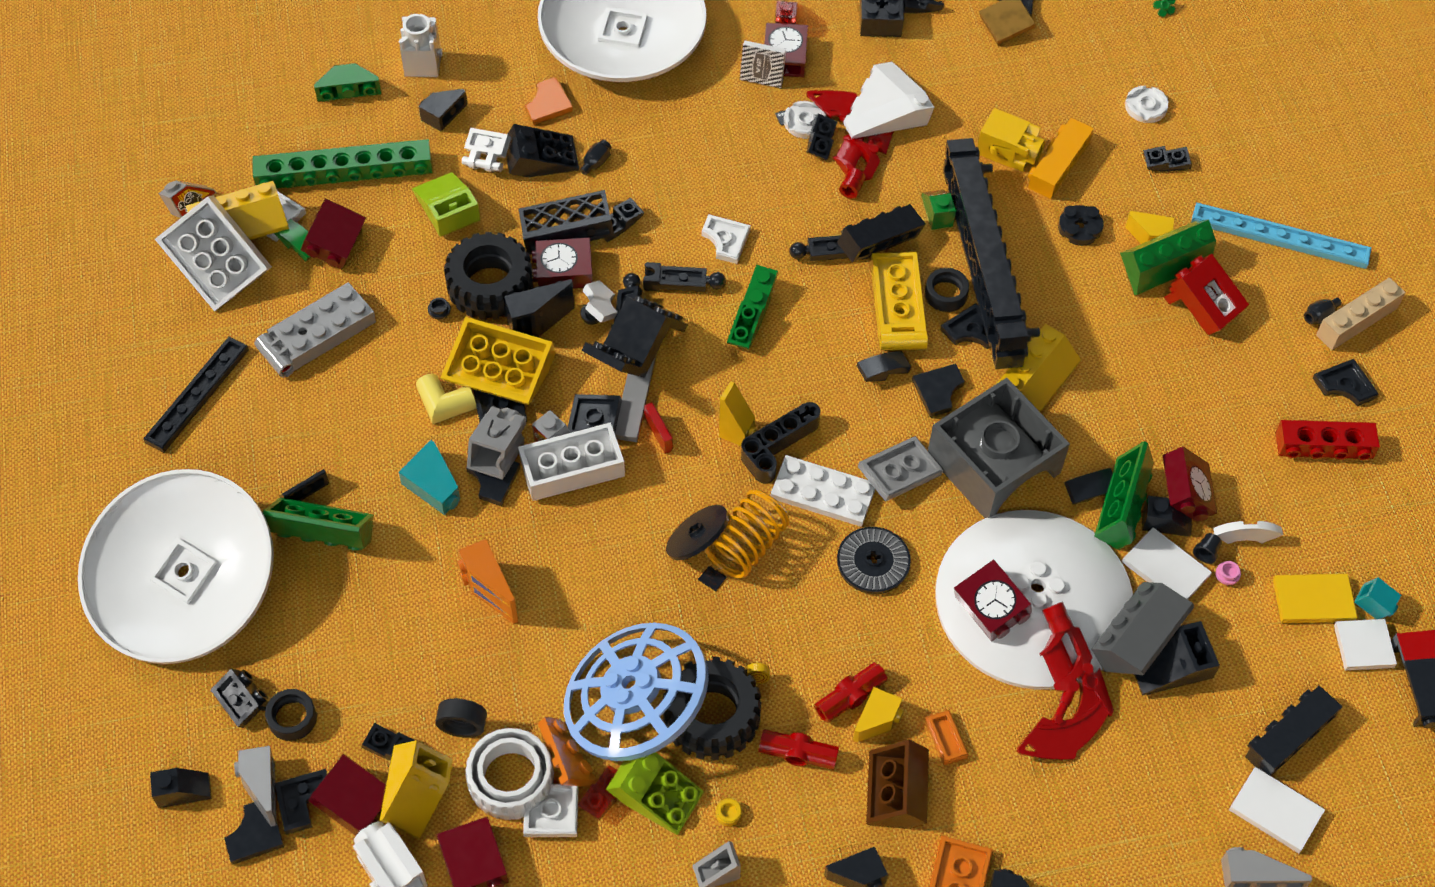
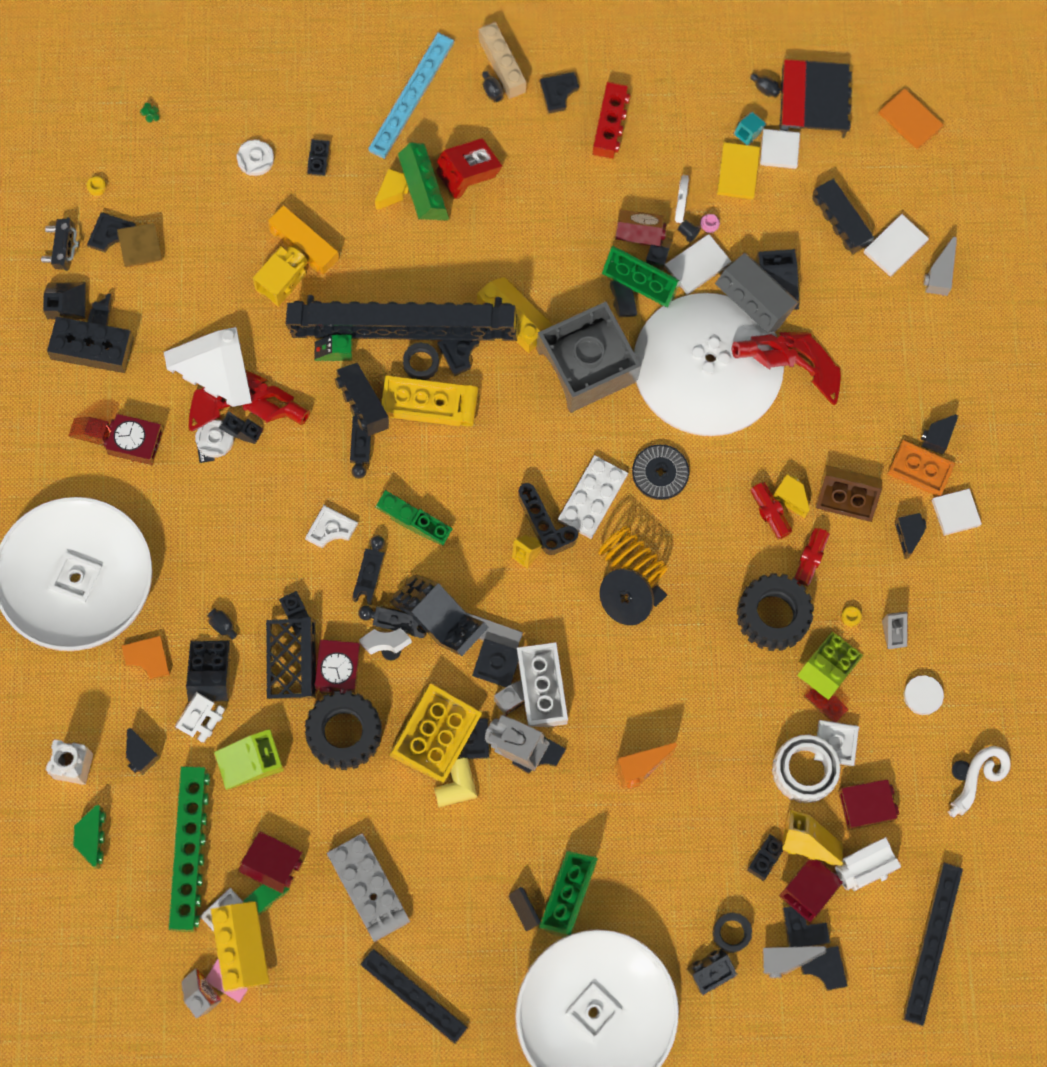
camera: 85 degrees left, 15 degrees up
black slope [150,768,212,808] -> none
white slope [155,196,272,311] -> none
teal slope [399,440,460,515] -> none
black plate [428,297,451,320] -> none
black tyre [435,698,487,738] -> none
black slope [504,279,575,337] -> none
orange wing [538,717,597,787] -> none
light blue dish [564,623,708,761] -> none
red tile [644,402,673,454] -> none
tile [740,41,786,88] -> none
yellow tile [745,663,770,684] -> none
black slope [856,351,911,382] -> none
light grey tile [858,436,943,502] -> none
black tile [912,363,965,417] -> none
orange tile [925,710,969,766] -> none
dark red brick [954,559,1032,642] -> none
black plate [1058,205,1104,246] -> none

